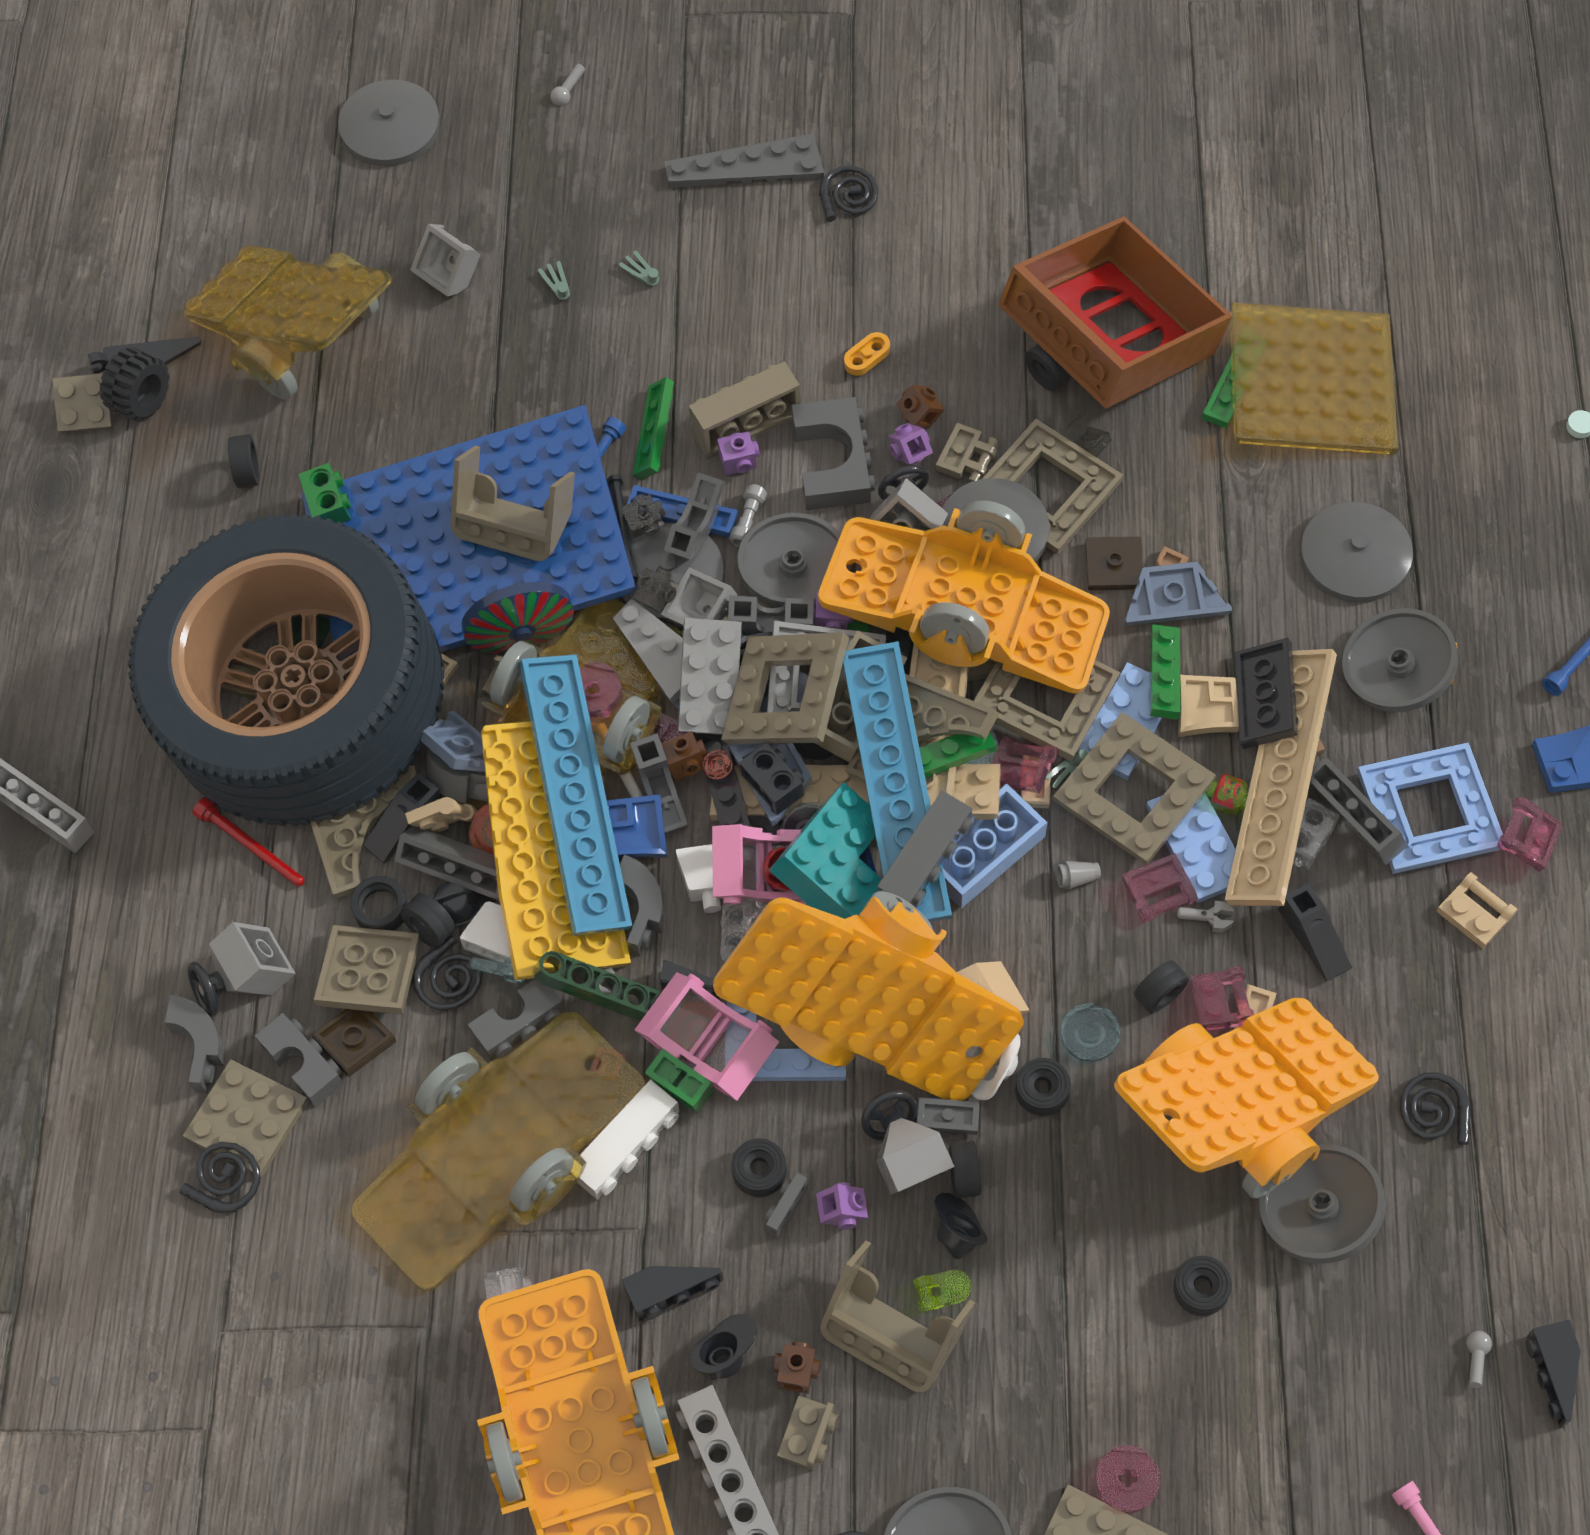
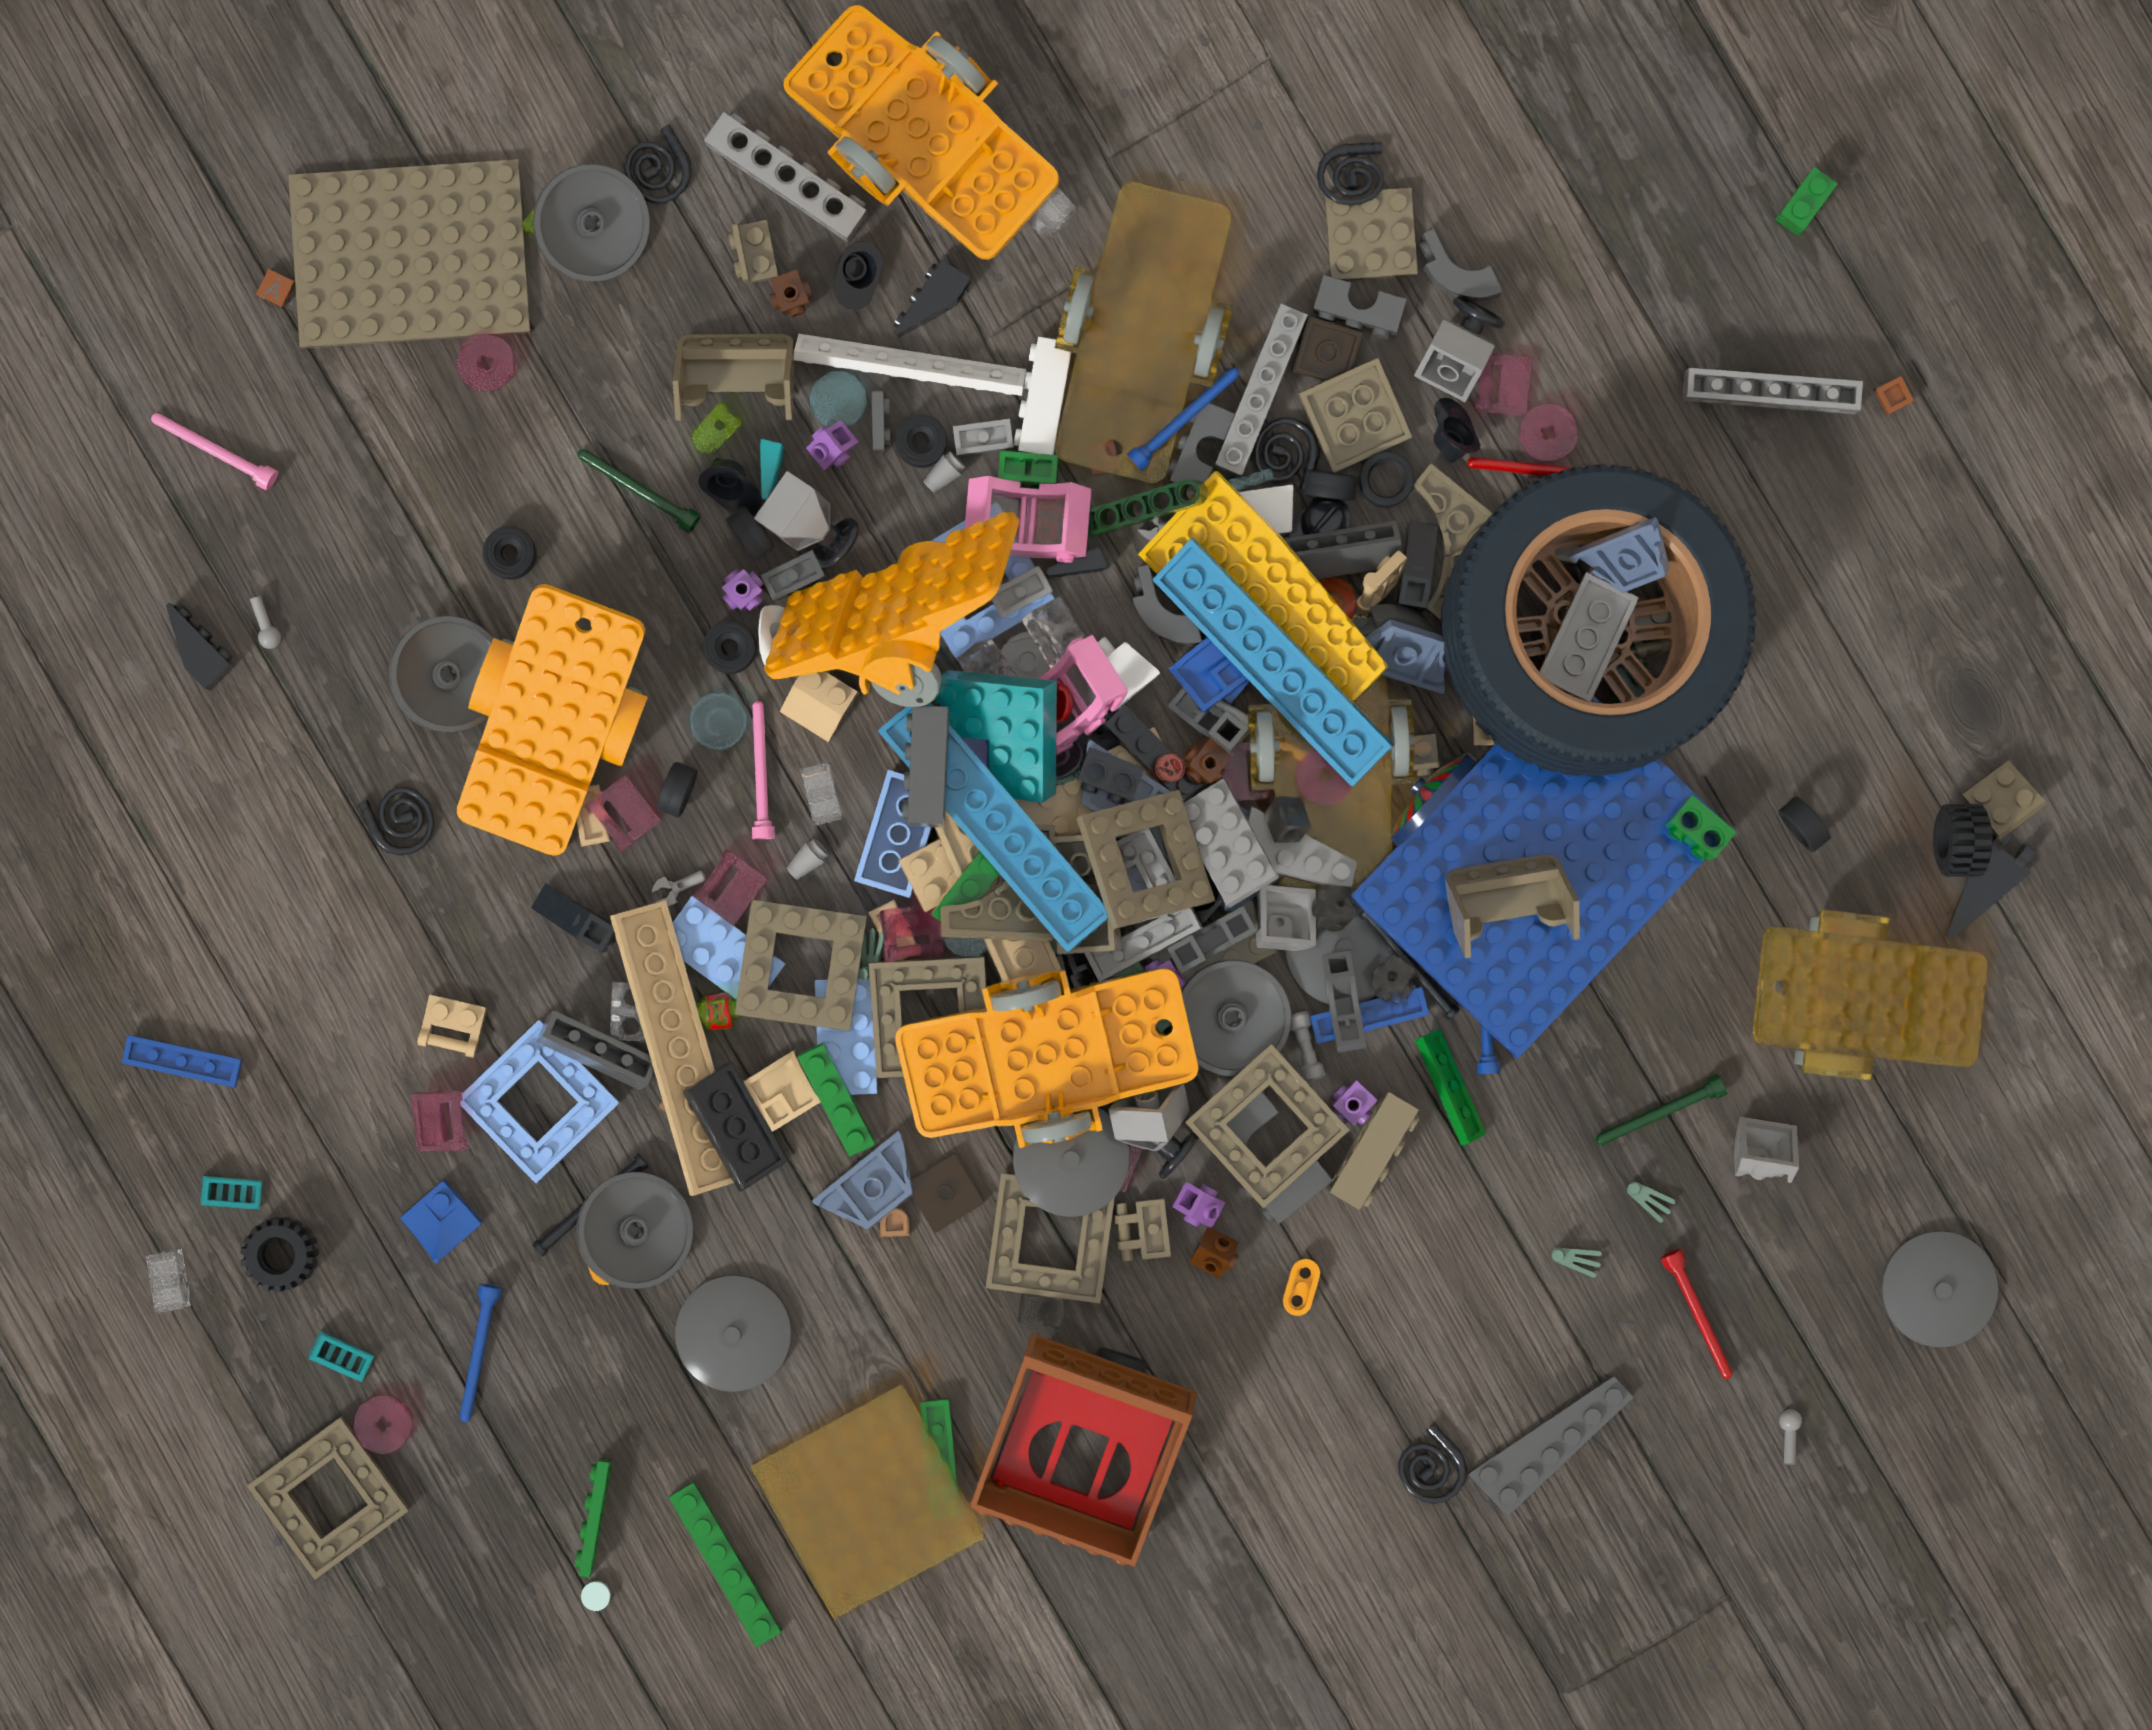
camera: 145 degrees right, 25 degrees up
none -> black bar [532,1153,649,1257]
none -> green plate [575,1457,612,1578]
none -> dark green piece [577,449,701,534]
none -> green plate [669,1481,782,1648]
none -> medium lavender brick [722,569,765,612]
none -> bright pink piece [752,701,775,839]
none -> teal slope [760,439,785,502]
none -> white plate [793,334,1026,396]
none -> clear brick [800,763,844,826]
none -> clear light blue tile [810,371,867,428]
none -> light grey cone [923,451,966,493]
none -> light grey plate [953,419,1014,456]
none -> blue piece [1127,367,1239,471]
none -> dark tan plate [1185,1044,1349,1209]
none -> light grey brick [1214,304,1308,479]
none -> clear smoke brick [1264,796,1312,843]
none -> black piece [1433,398,1481,463]
none -> clear pink plate [1474,353,1532,416]
none -> clear pink plate [1519,404,1577,463]
none -> light grey plate [1539,572,1639,702]
none -> sand blue wing [1569,517,1670,593]
none -> dark green piece [1596,1073,1728,1145]
none -> red piece [1660,1248,1733,1379]

